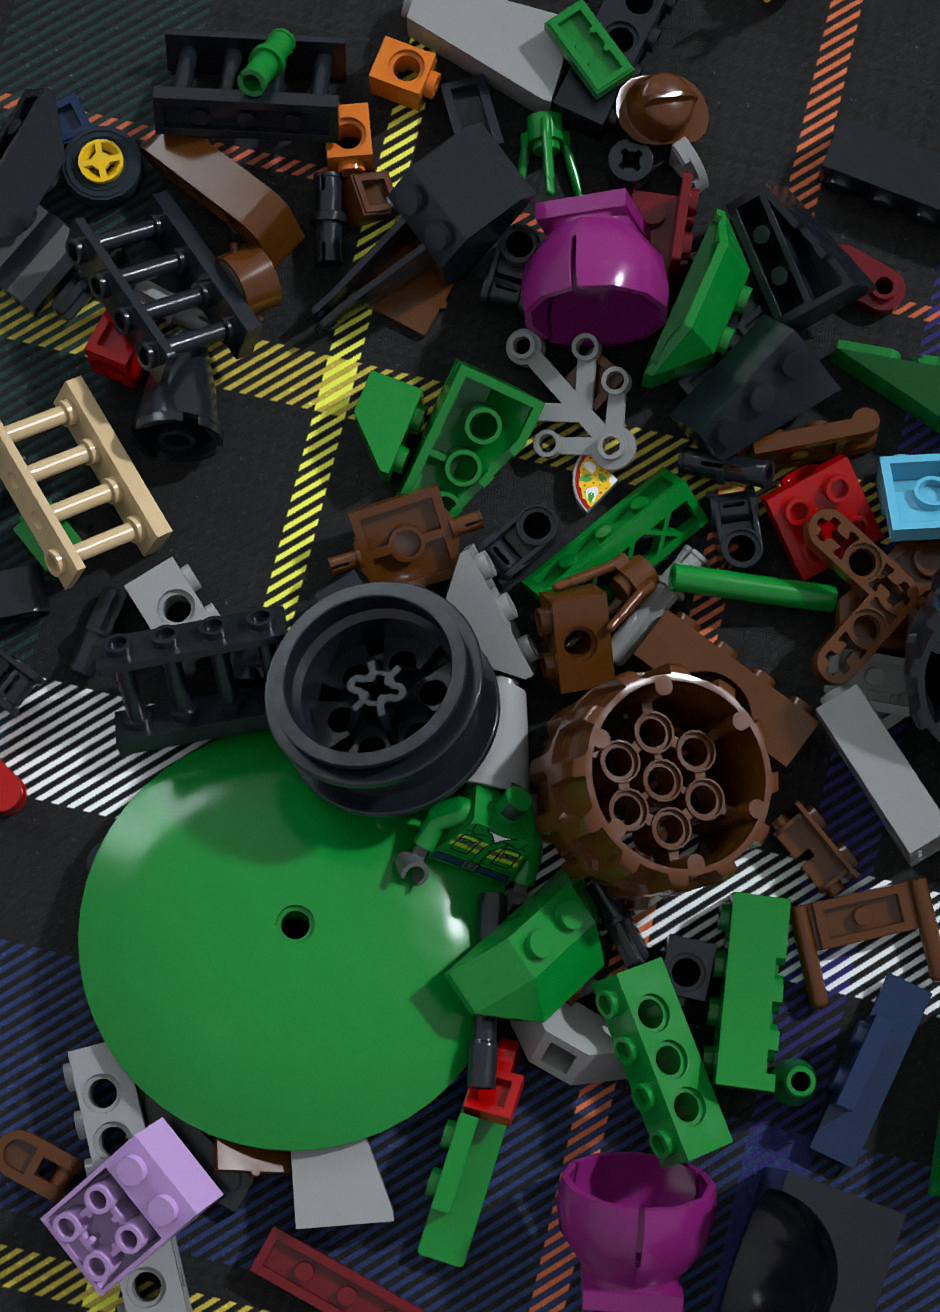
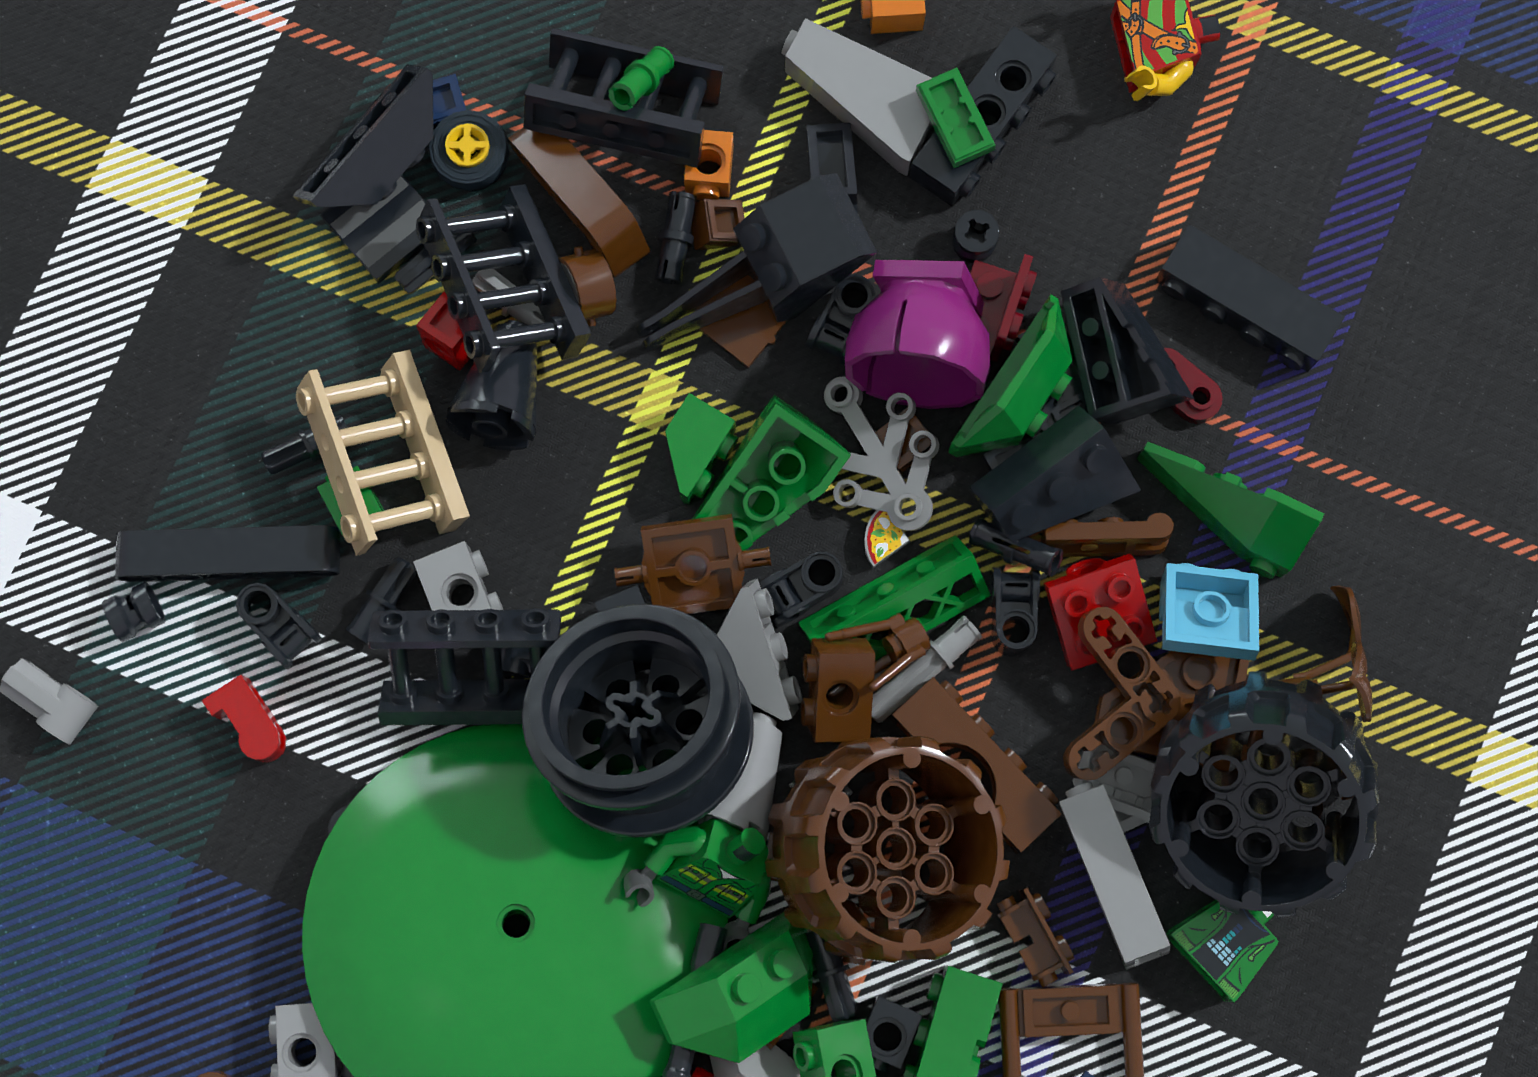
camera: 10 degrees right, 0 degrees up
orange brick [369,36,441,112] -> none
green plant [517,111,584,196] -> none
reddish brown piece [615,72,709,146] -> none
green piece [668,563,838,613] -> none
light grey tile [669,136,709,193] -> none

